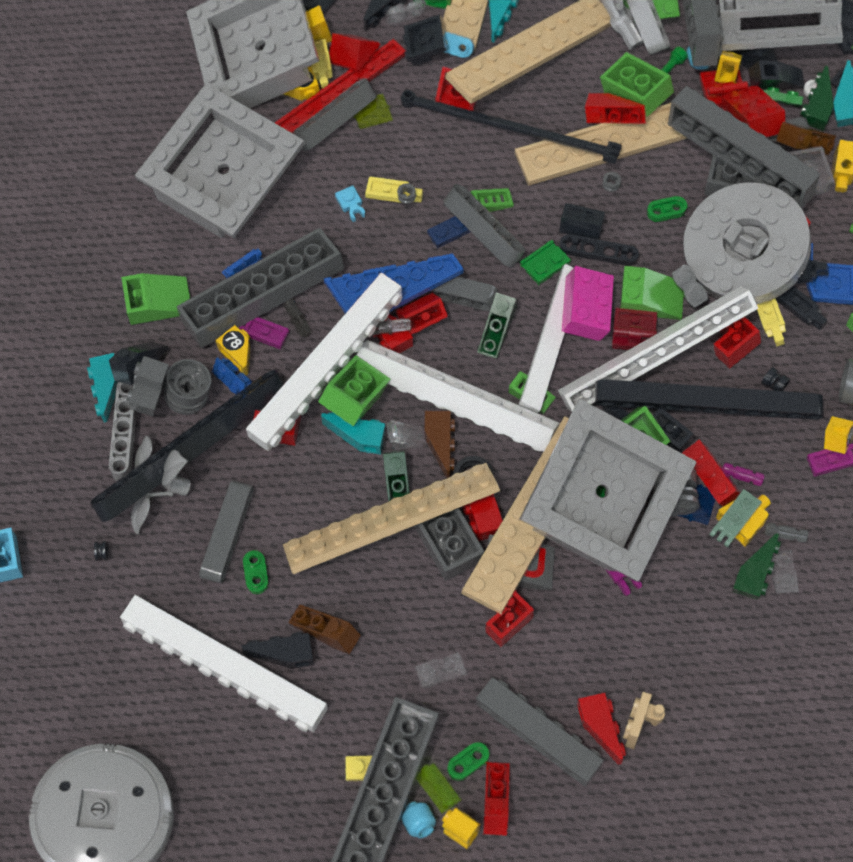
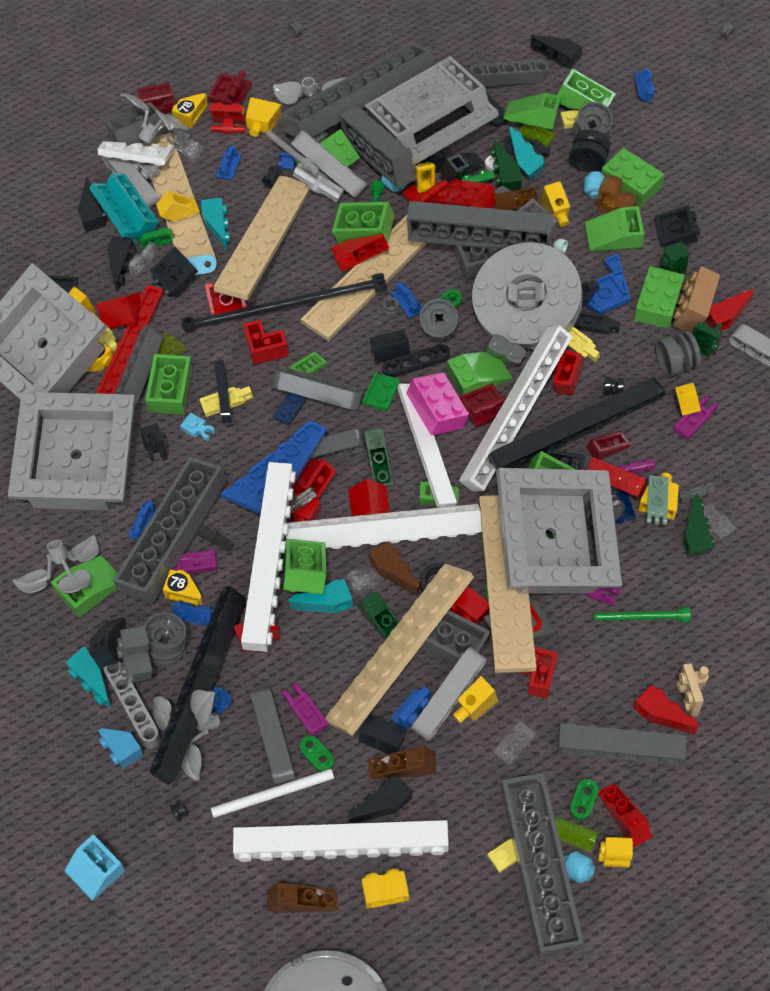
camera: 30 degrees left, 5 degrees down
dark grey bush [397,183,416,204] -> none
none -> light grey plant [13,535,99,593]
none -> dark azure slope [98,728,144,769]
none -> black hinge [139,423,167,462]
none -> bright green brick [145,354,193,415]
none -> white piece [211,769,334,818]
none -> blue gear [212,687,231,713]
none -> black beam [214,360,232,424]
none -> red brick [243,319,289,365]
none -> reddish brown slope [267,883,337,913]
none -> magenta hinge [281,682,329,736]
none -> red slope [348,478,390,516]
none -> black hinge [358,714,407,754]
none -> yellow brick [362,869,409,909]
none -> blue hinge [391,282,423,319]
none -> blue bracket [391,686,431,730]
none -> light grey beam [412,647,487,741]
none -> dark grey wheel [420,299,459,338]
none -> yellow torso [452,676,498,724]
none -> light aqua hinge [553,239,568,254]
none -> dark red slope [587,431,631,460]
none -> green piece [593,607,690,623]

